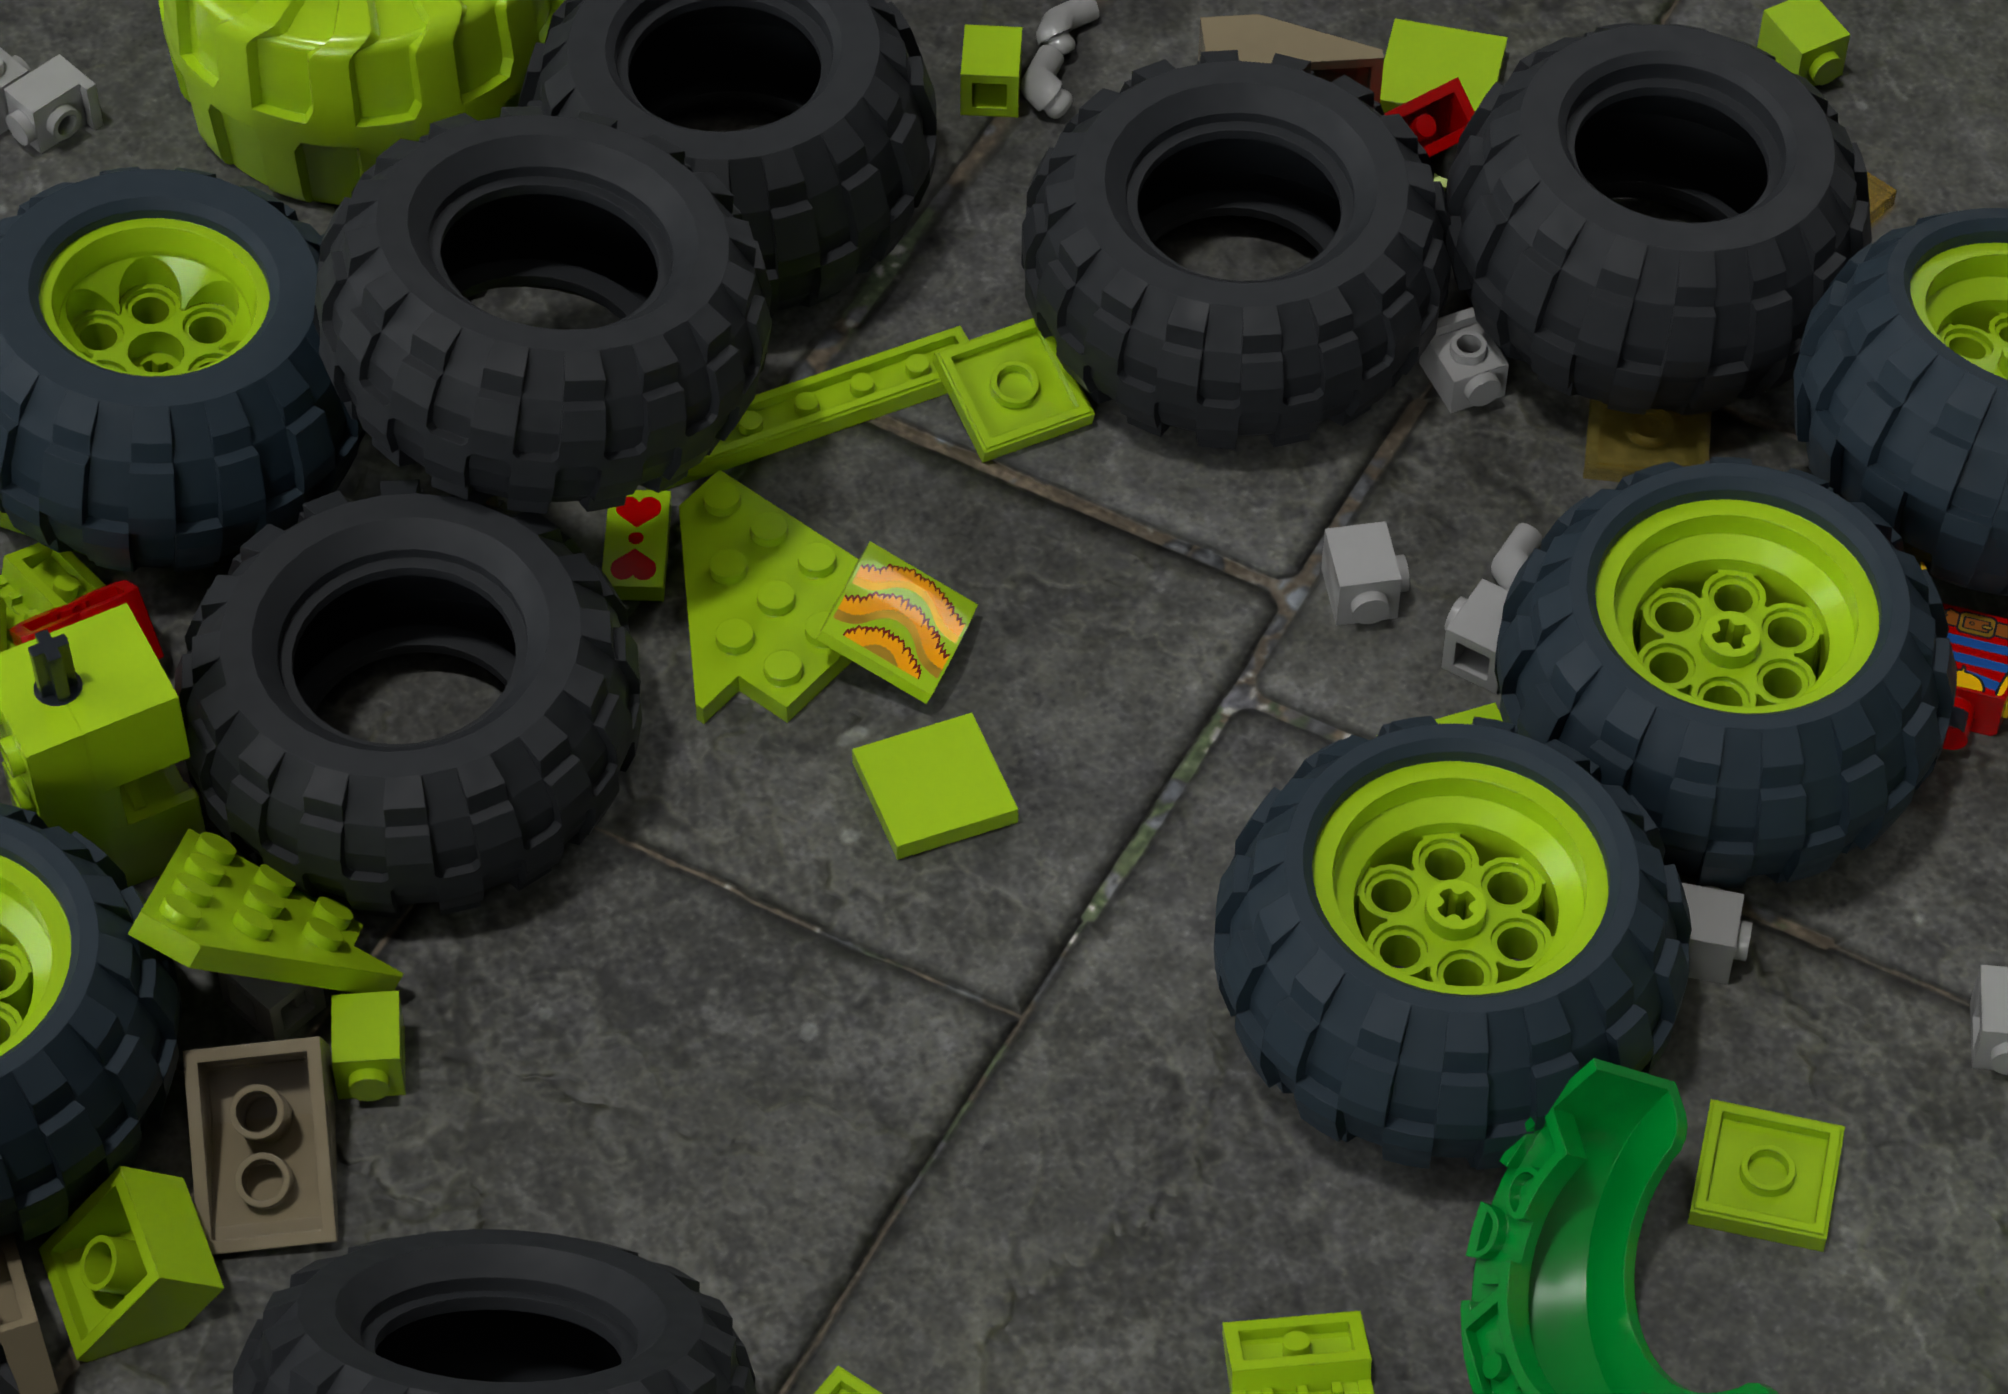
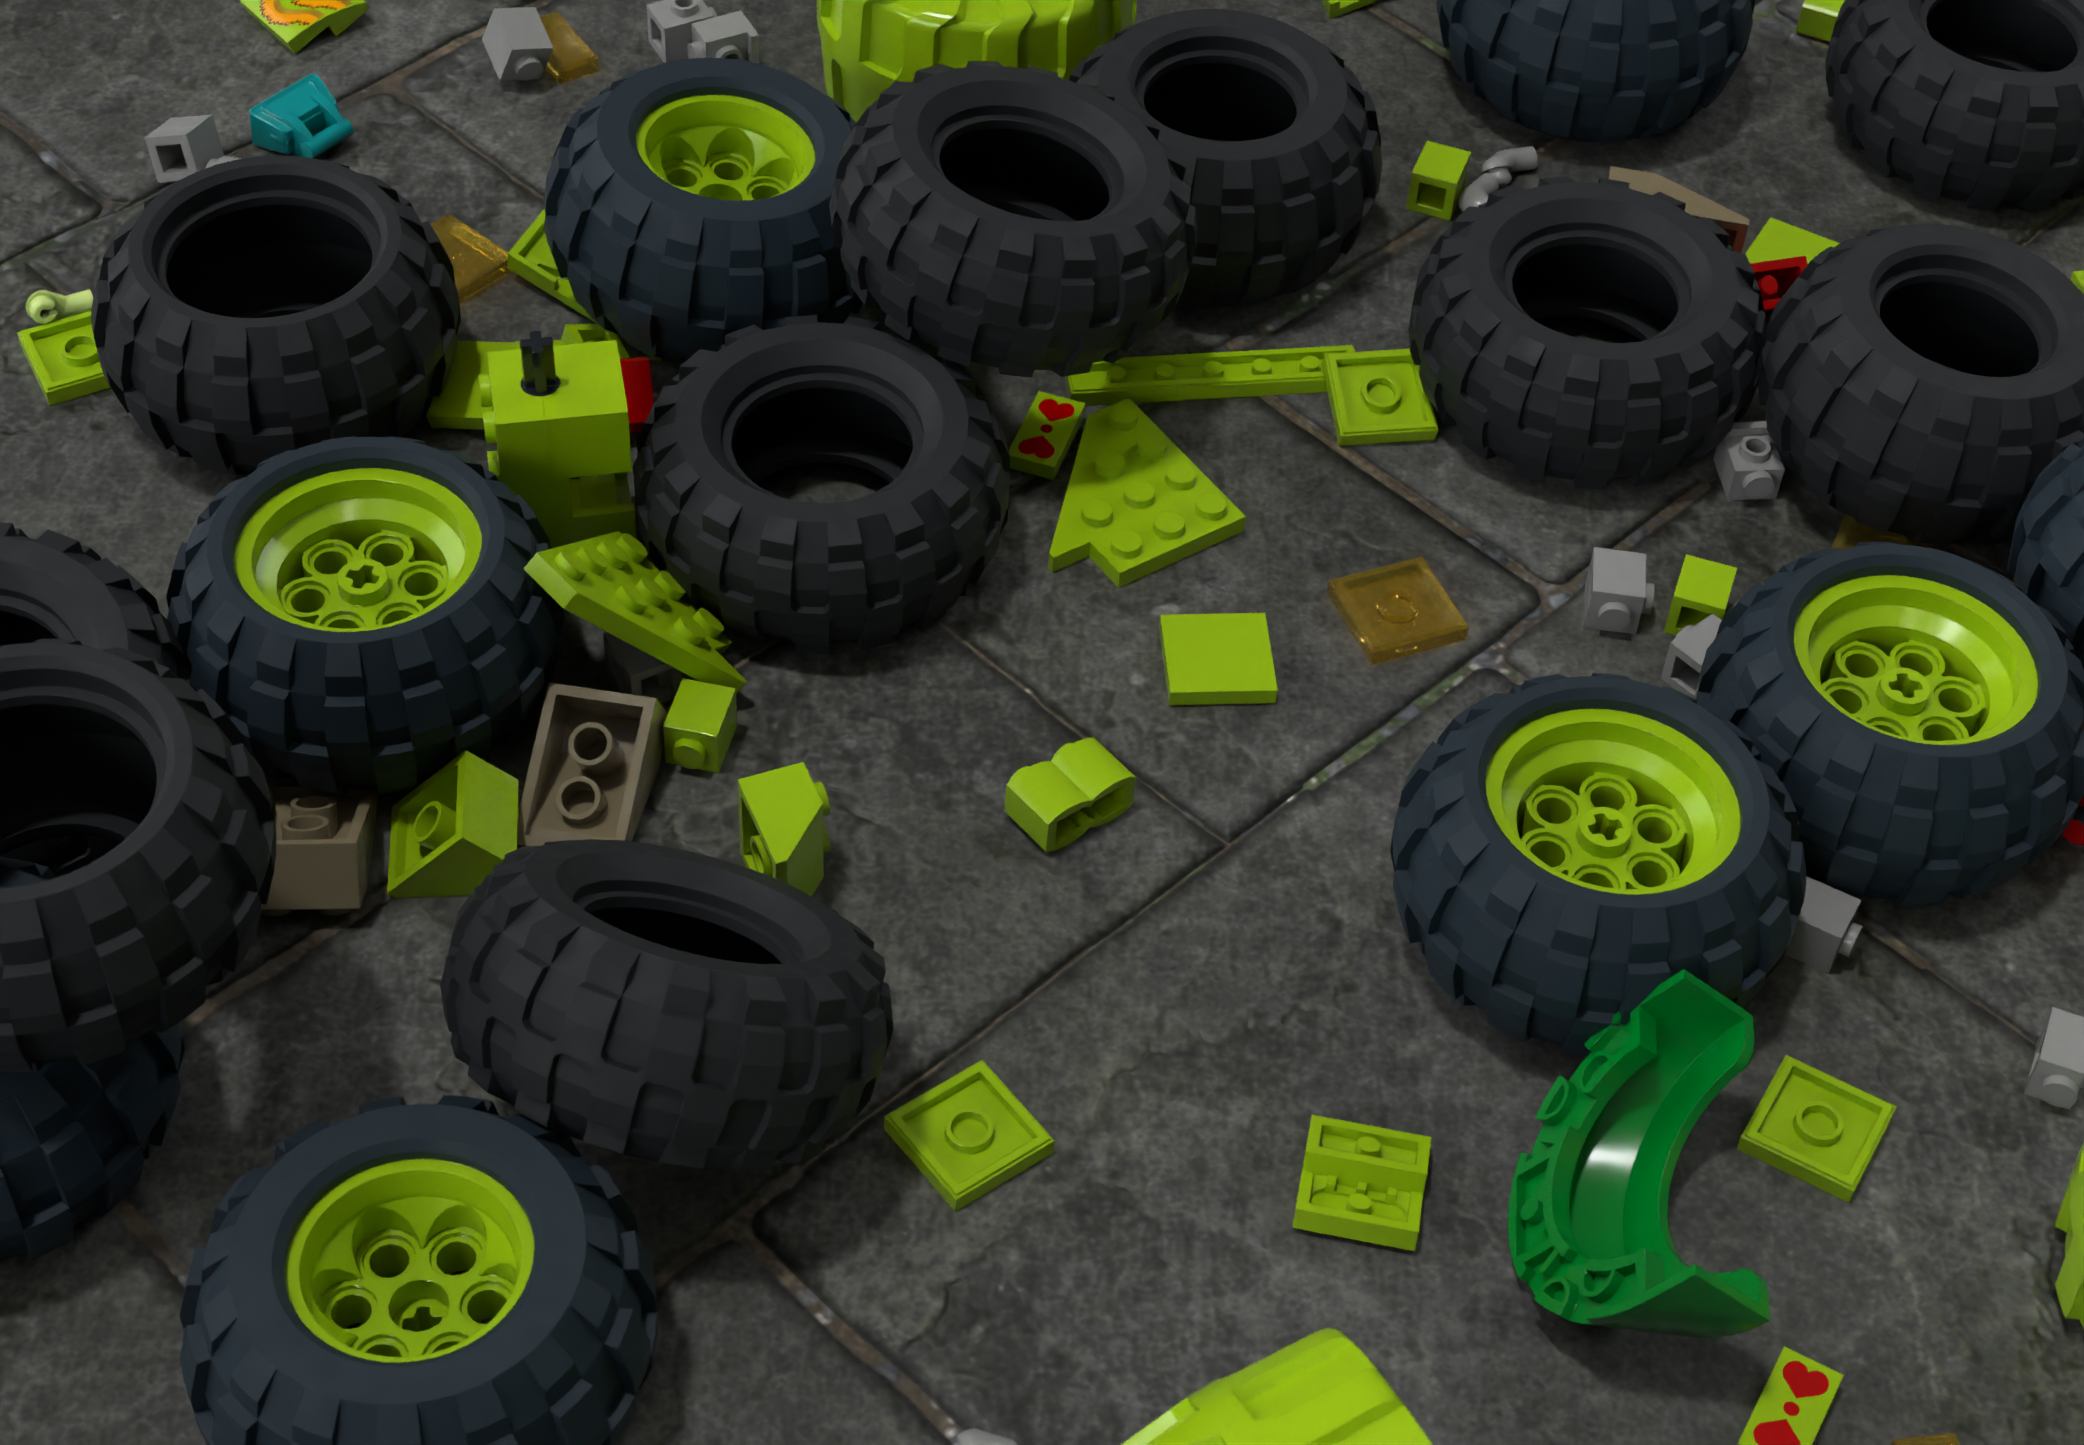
camera: 15 degrees right, 5 degrees down
slope [816,541,978,704] -> none
none -> lime slope [738,762,830,897]
none -> lime brick [1005,738,1136,852]
none -> clear yellow tile [1327,557,1469,665]
none -> lime brick [1664,554,1737,636]

